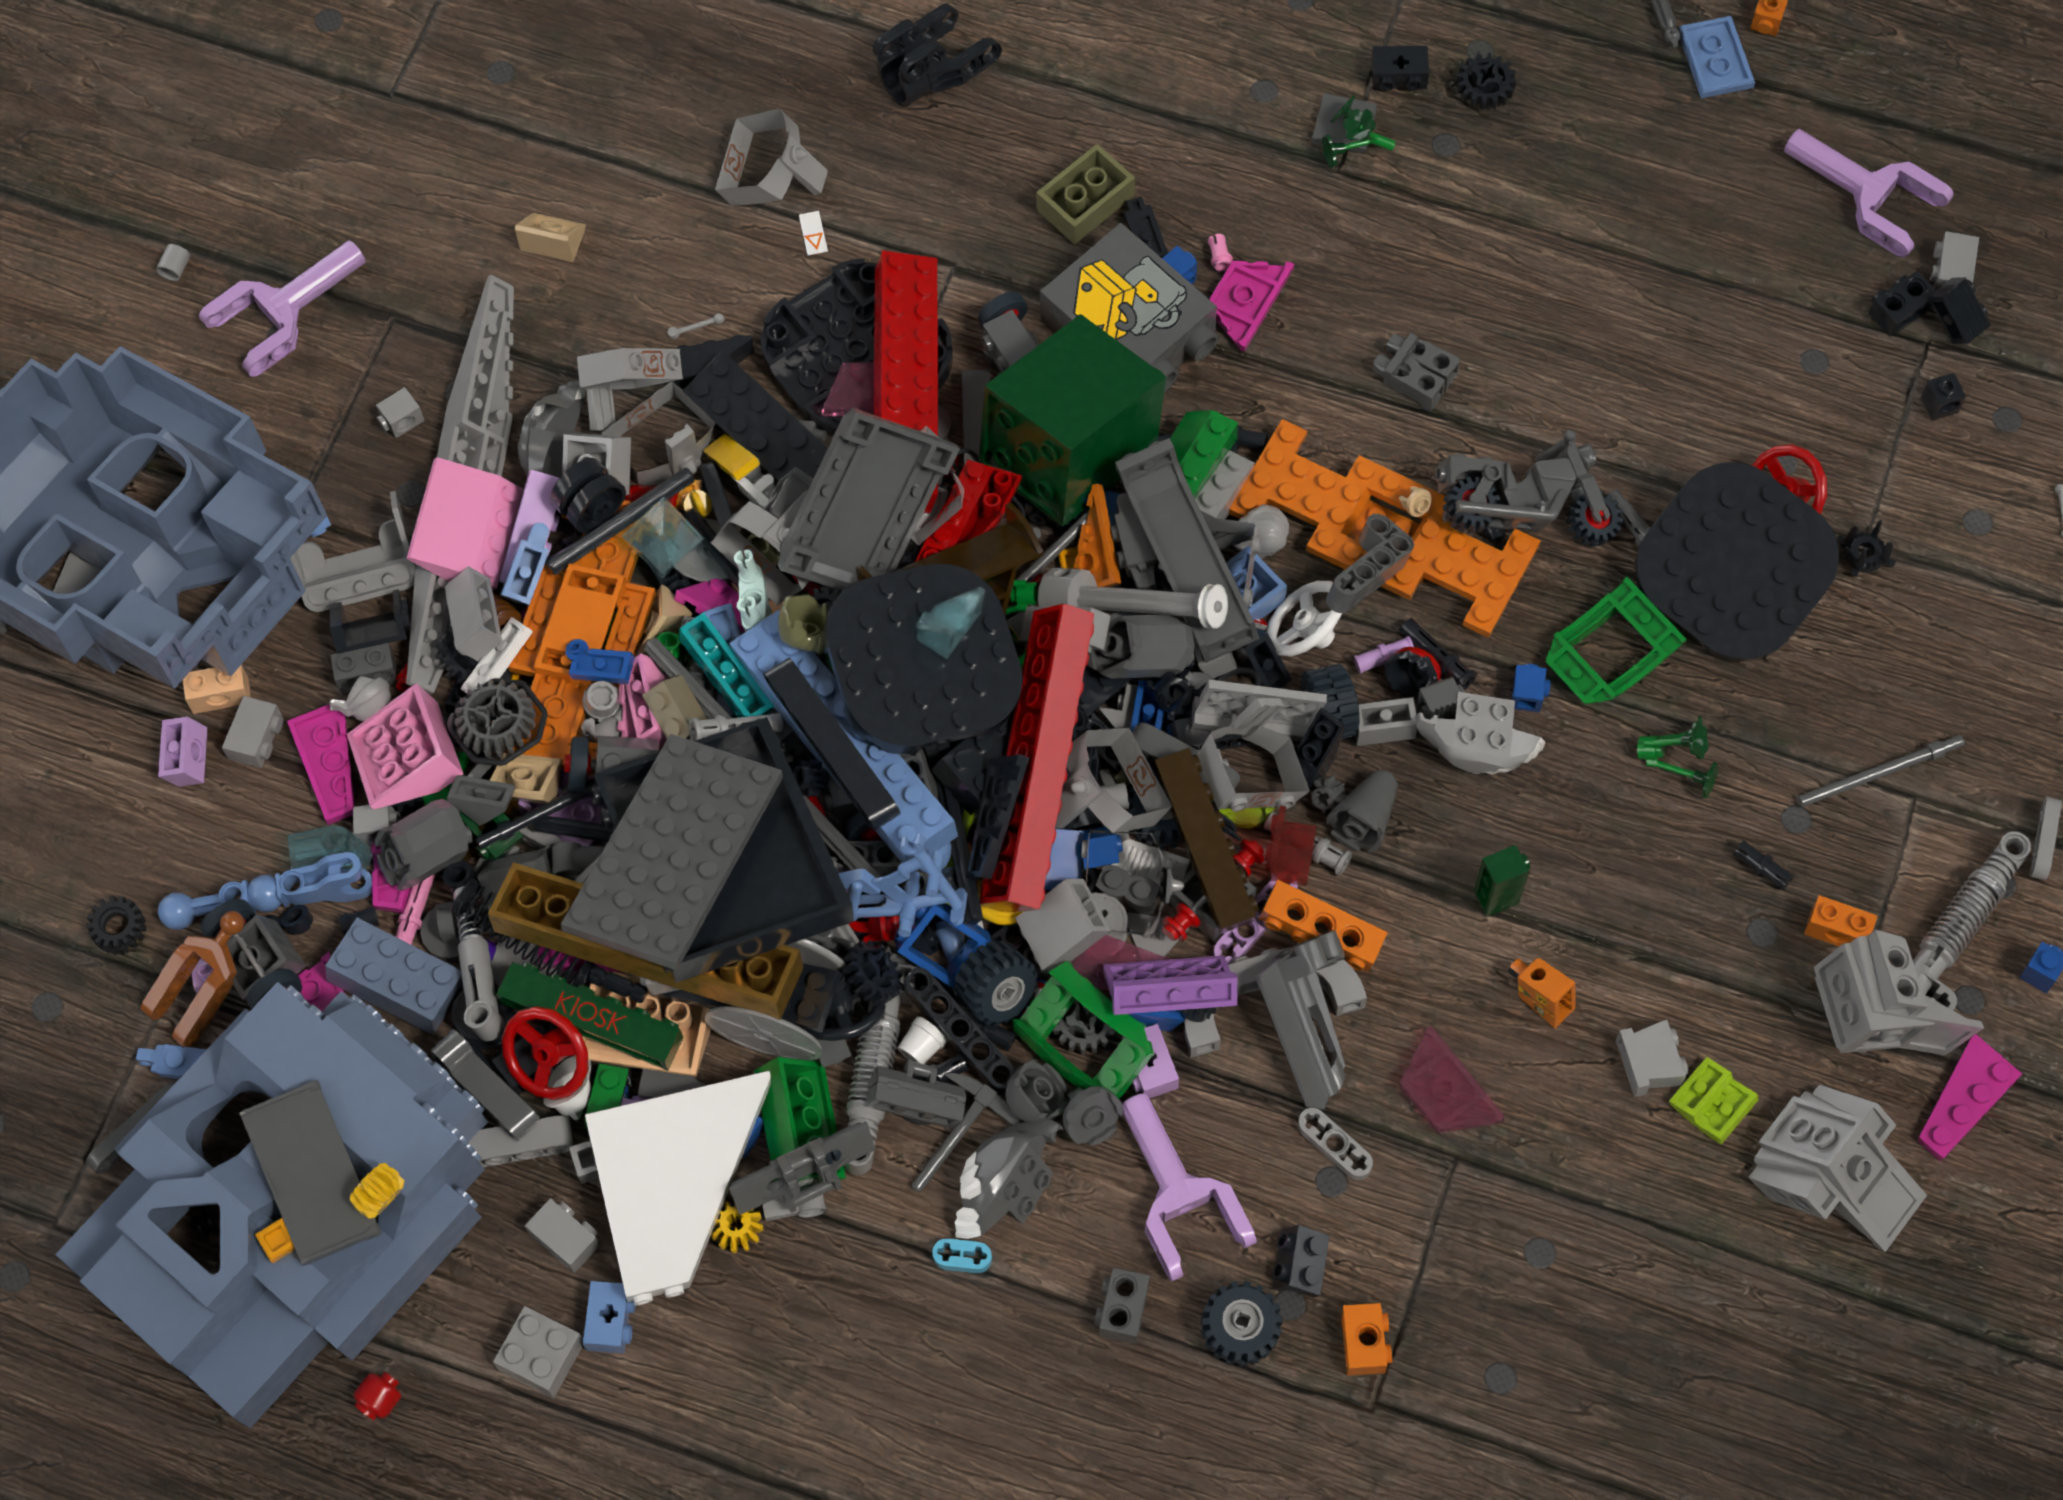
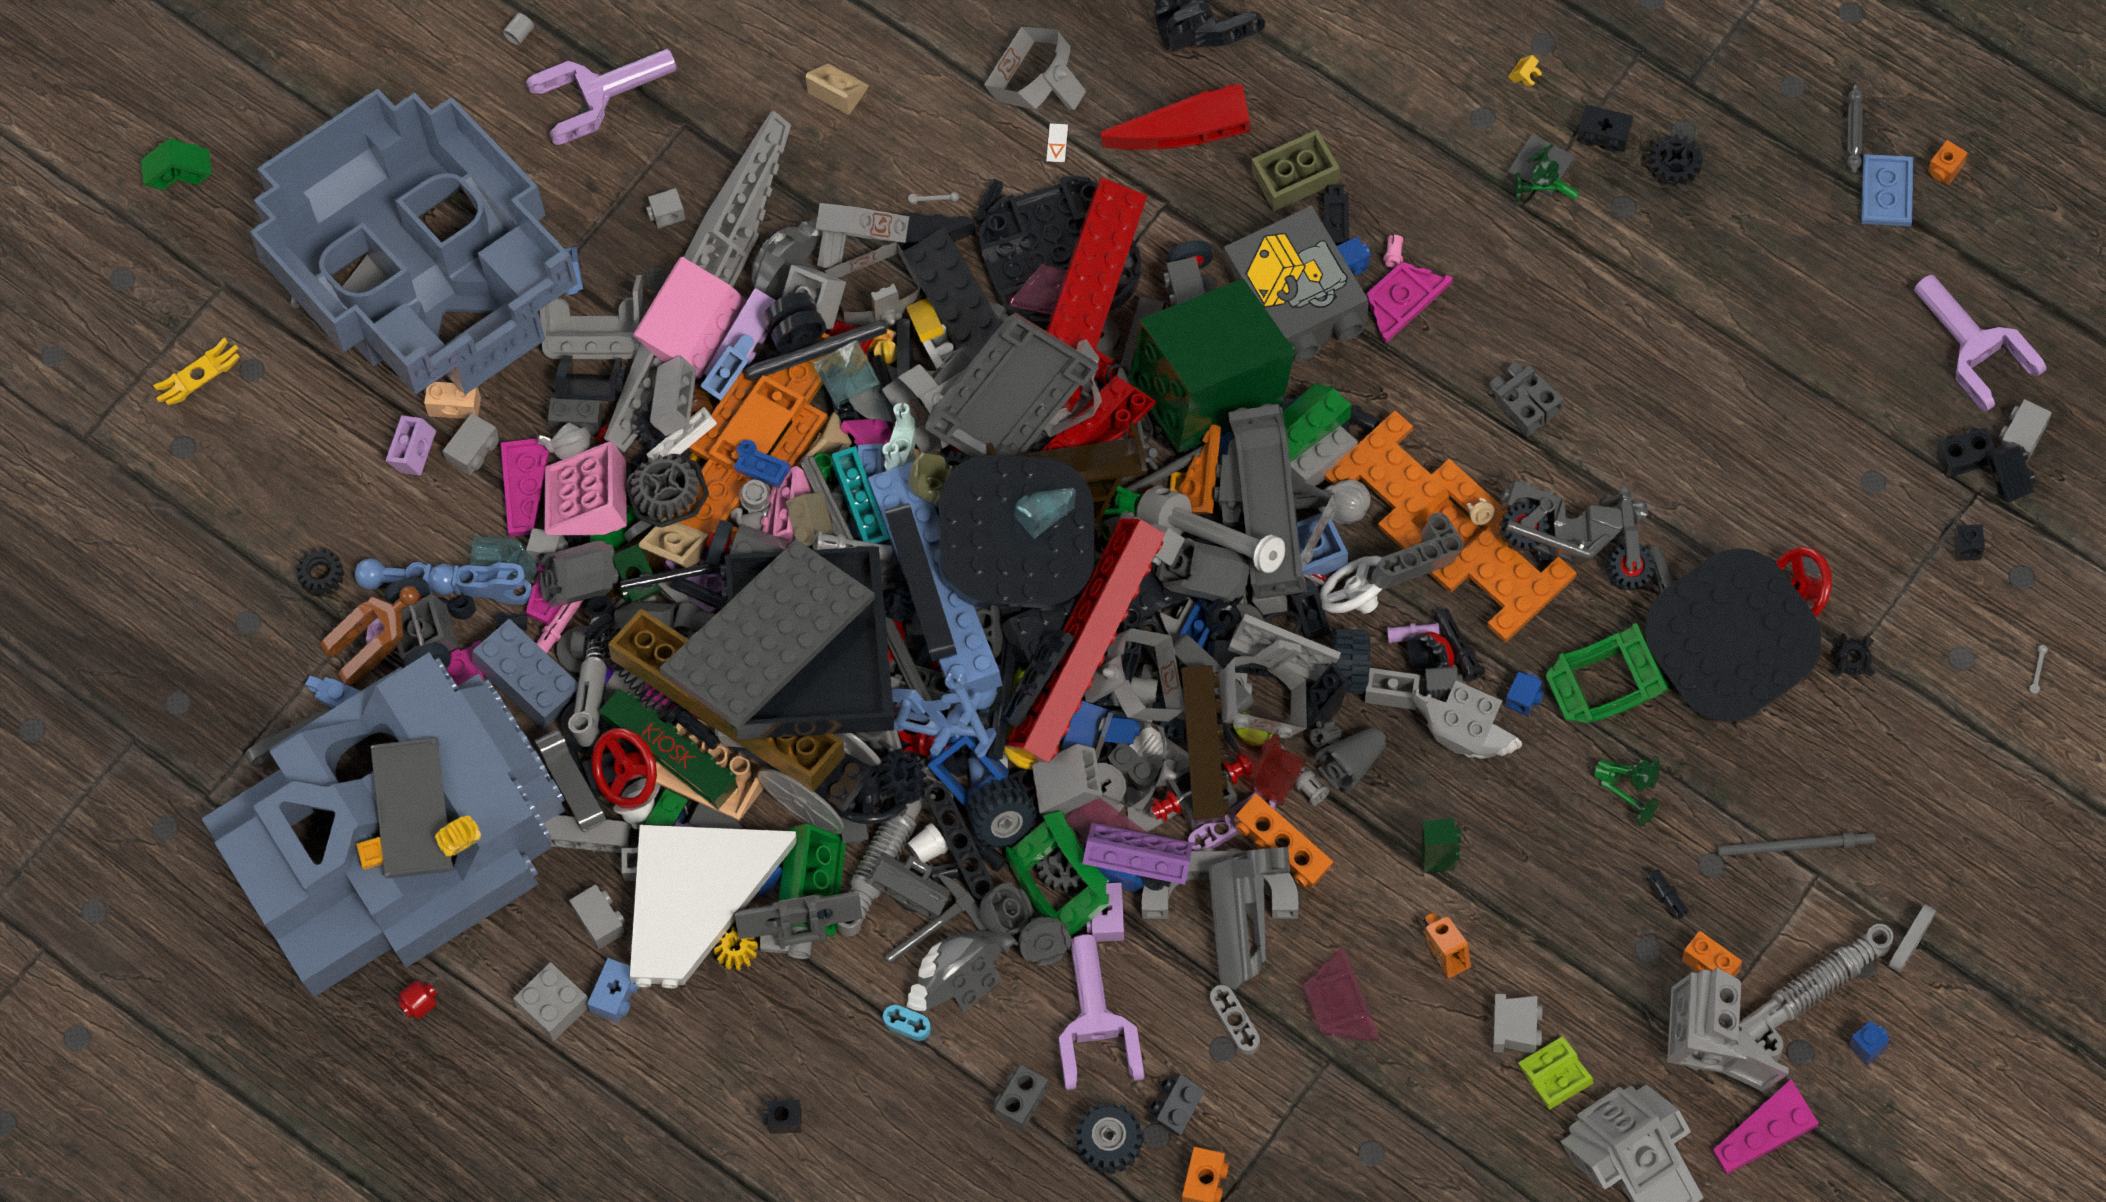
camera: 20 degrees right, 0 degrees up
dark grey slope [447,775,515,826] -> none
none -> black brick [763,1100,802,1134]
none -> black axle [974,179,1003,224]
none -> red wedge [1100,84,1250,150]
none -> yellow tile [1508,55,1542,87]

